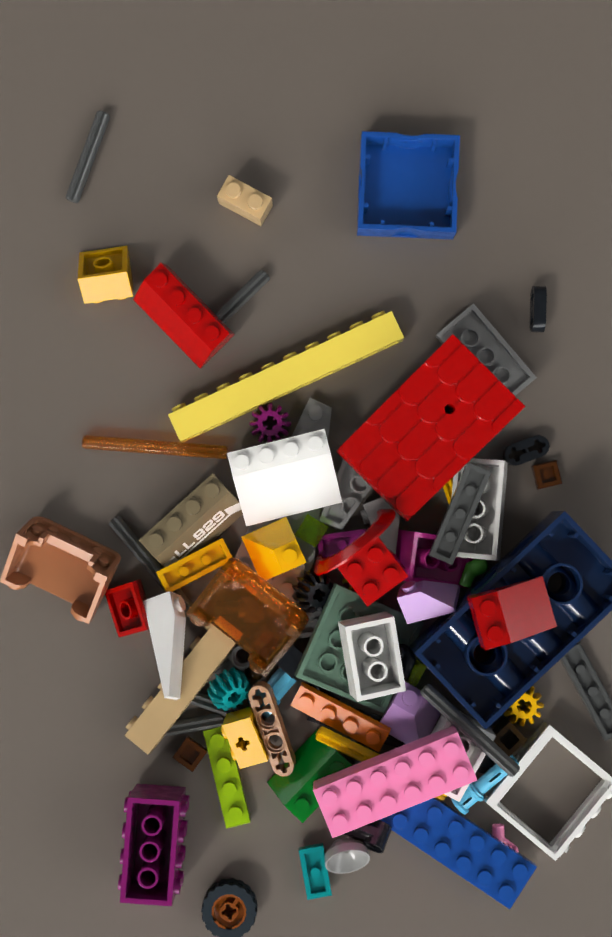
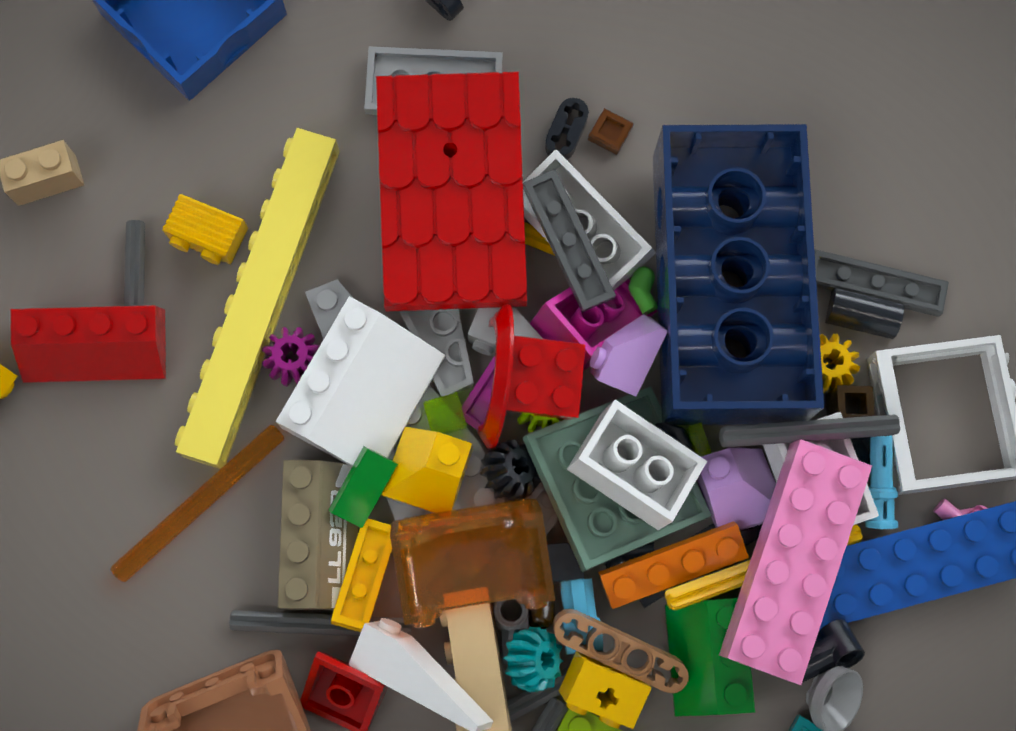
camera: 50 degrees left, 10 degrees down
red slope [467,576,557,650] -> none
none -> yellow brick [162,194,248,265]
none -> green tile [328,446,398,528]
none -> black brick [825,288,904,339]

